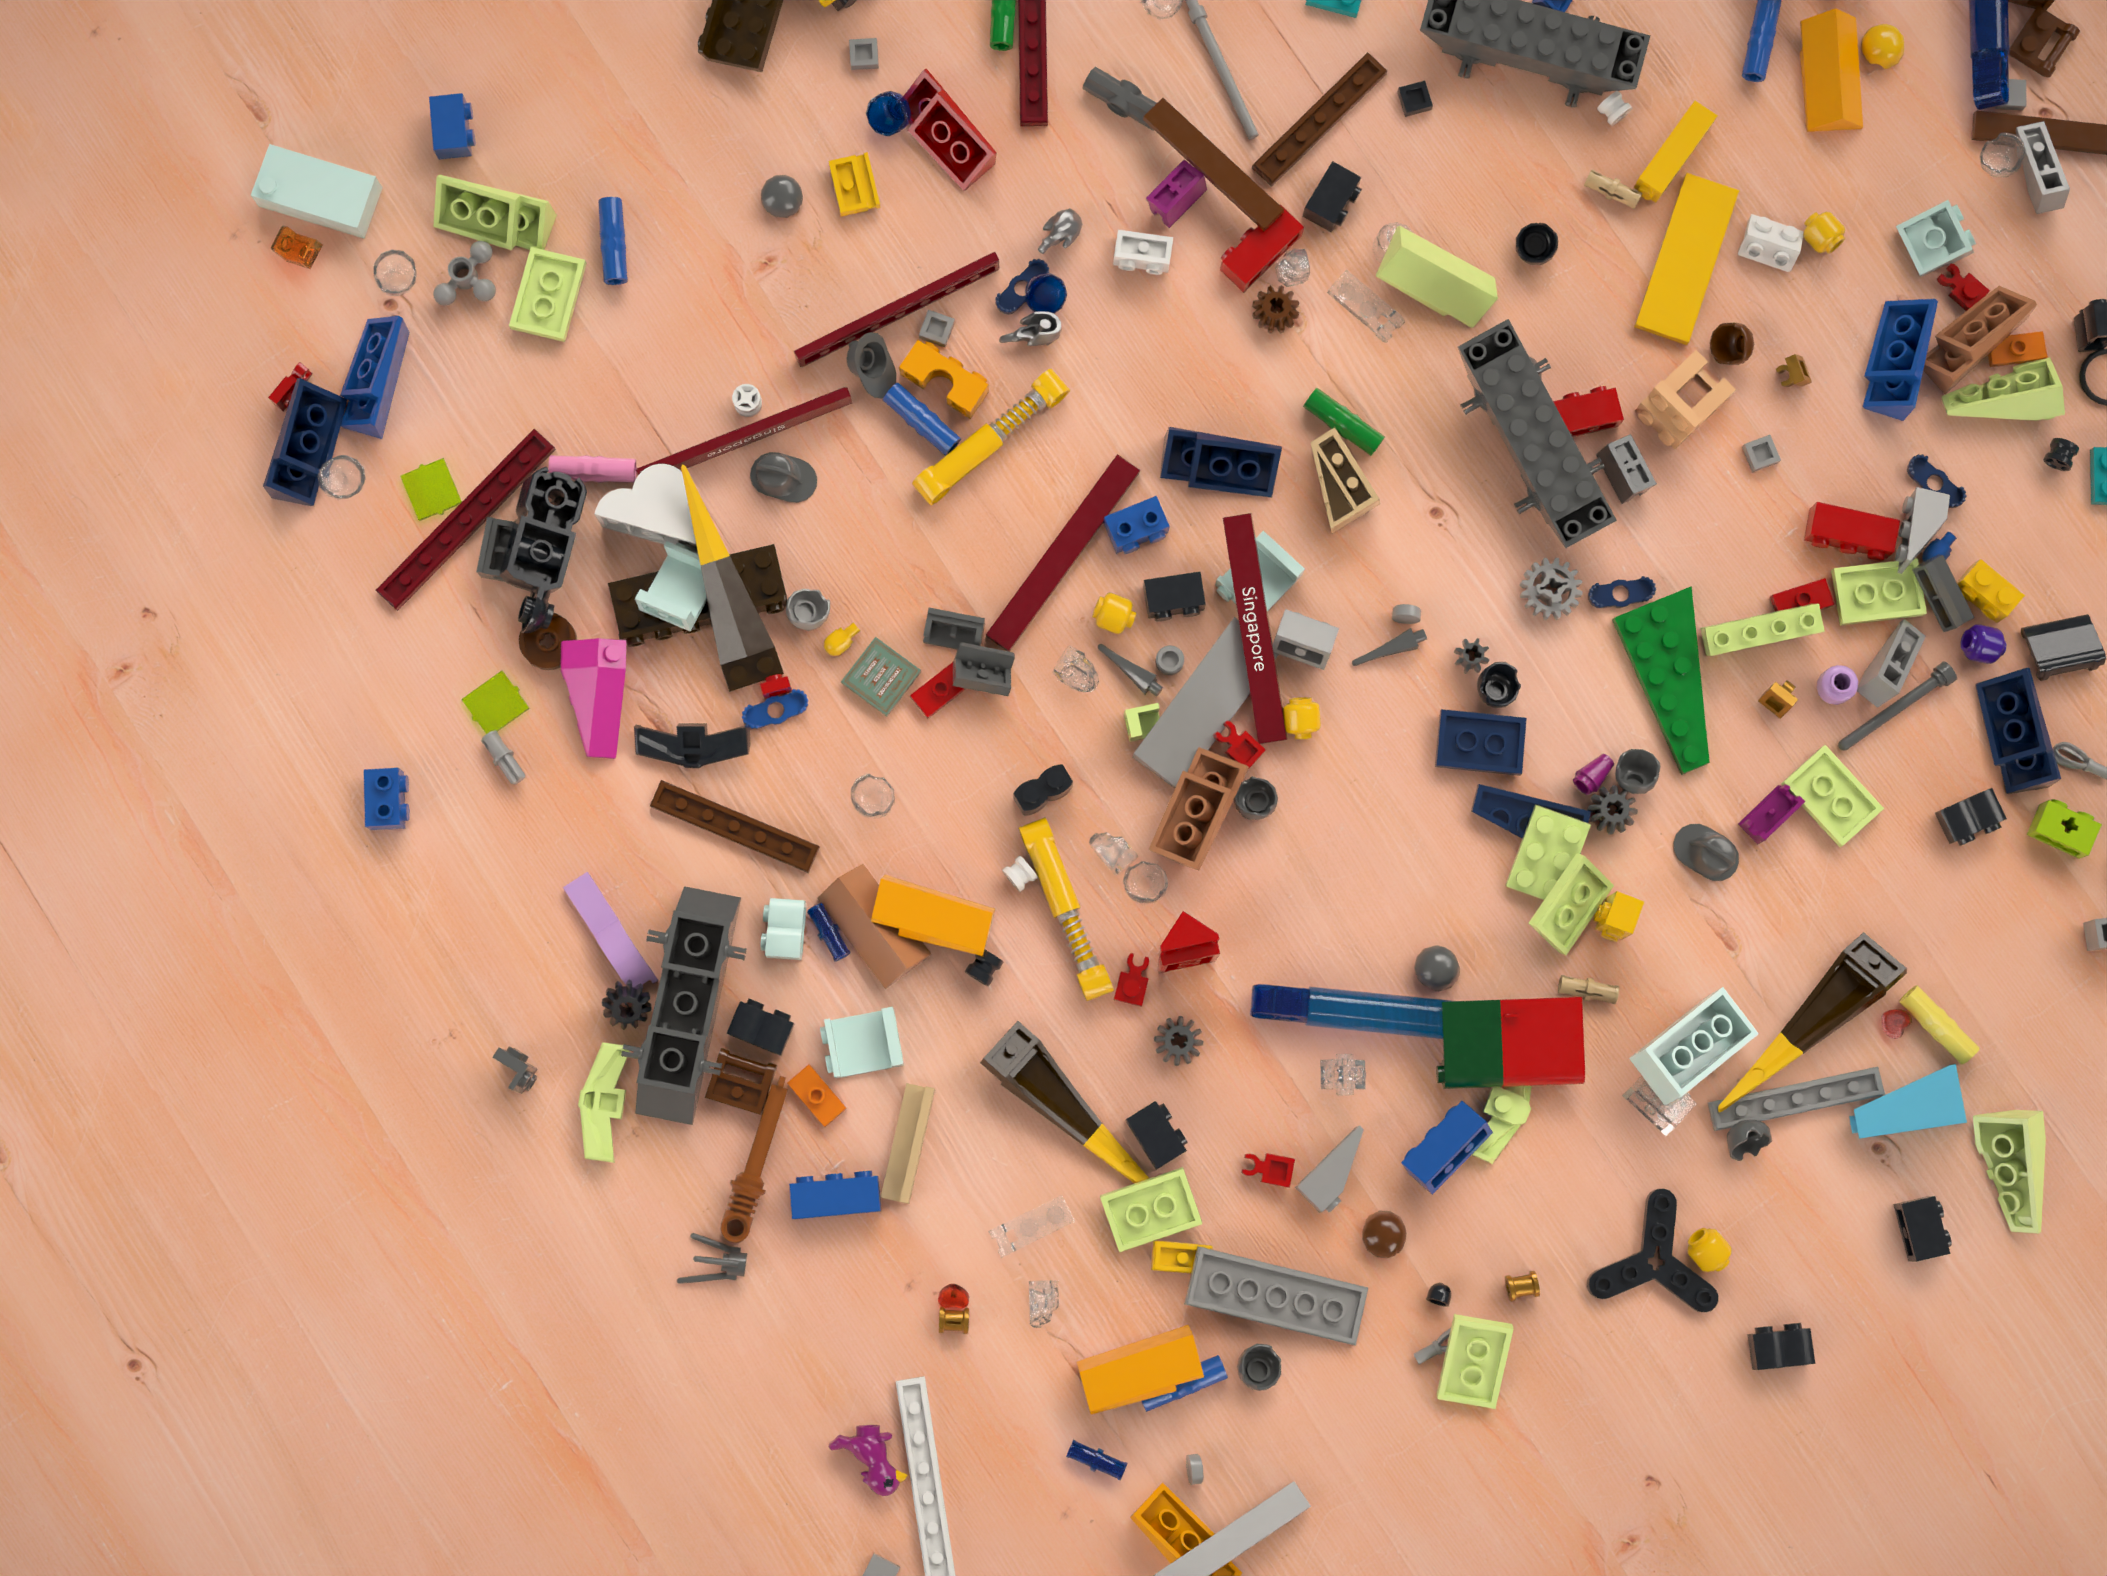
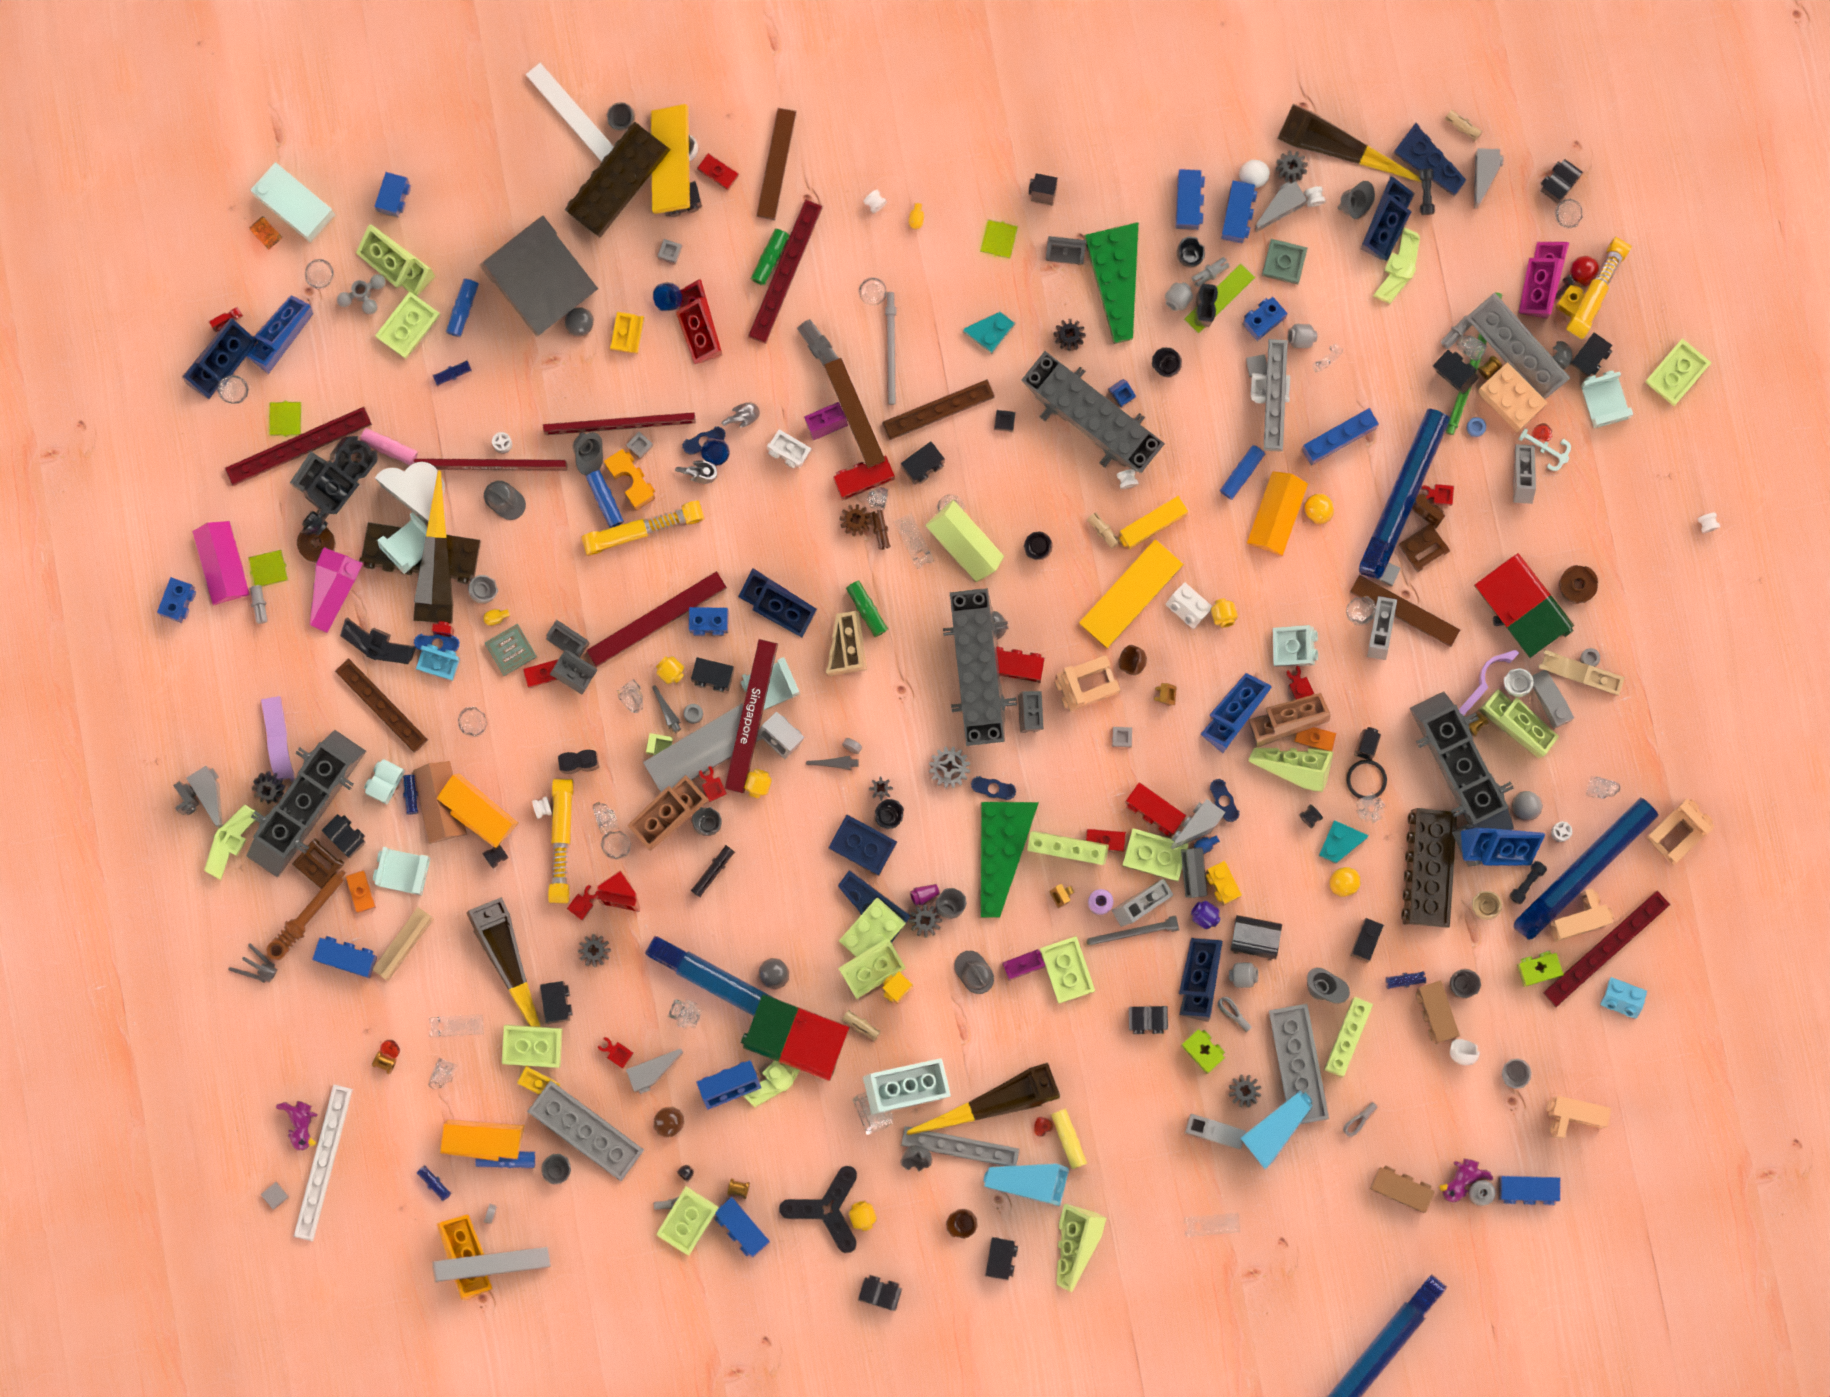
camera: 30 degrees right, 0 degrees up
none -> light grey slope [186,766,223,828]
none -> dark pink slope [192,521,250,605]
none -> medium azure bracket [416,644,460,681]
none -> clear blue pin [433,360,472,386]
none -> black piece [479,215,598,336]
none -> black pin [690,845,735,898]
none -> blue brick [714,1197,770,1257]
none -> reddish brown pin [871,510,891,550]
none -> reddish brown hair [946,1209,978,1239]
none -> light grey head [1229,963,1258,988]

